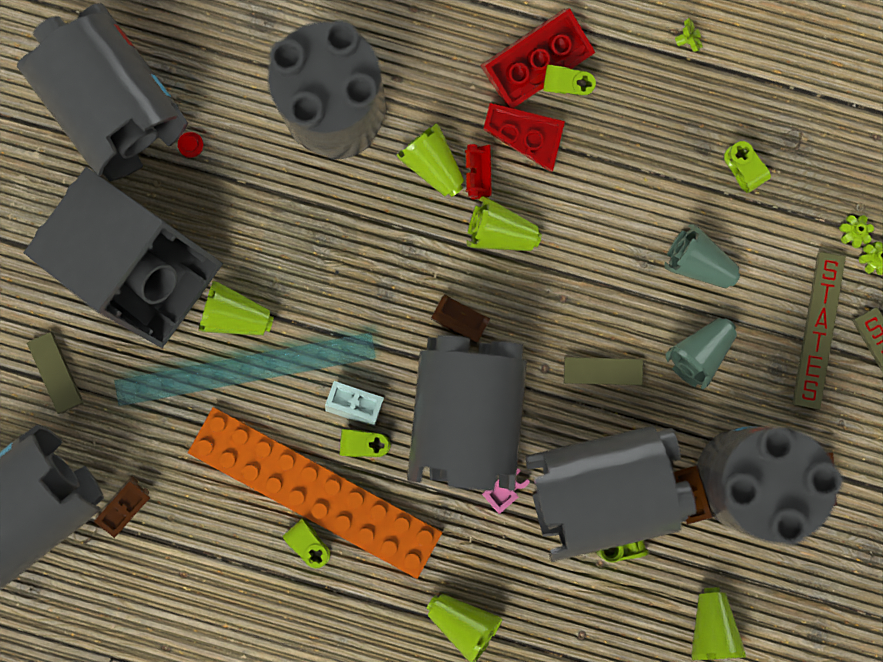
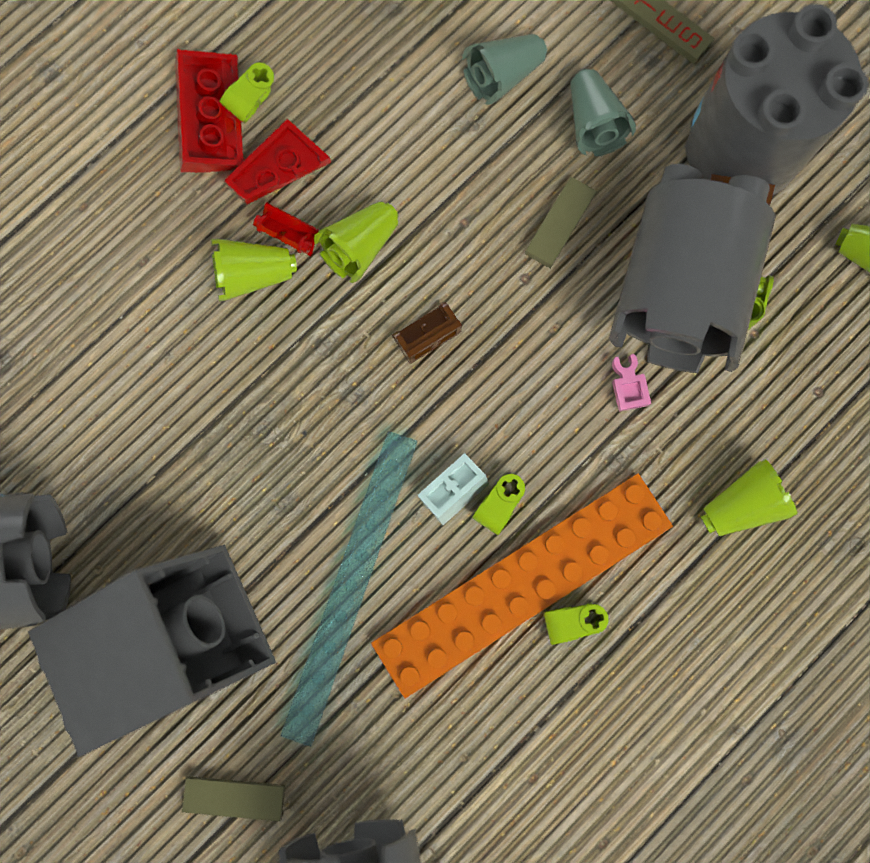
camera: 60 degrees left, 5 degrees down
reddish brown hinge [94,476,150,538] -> none
red plate [178,132,204,158] -> none
lime cone [198,281,274,336] -> none
dark grey brick [268,20,386,160] -> none
dark grey brick [407,335,527,491] -> none

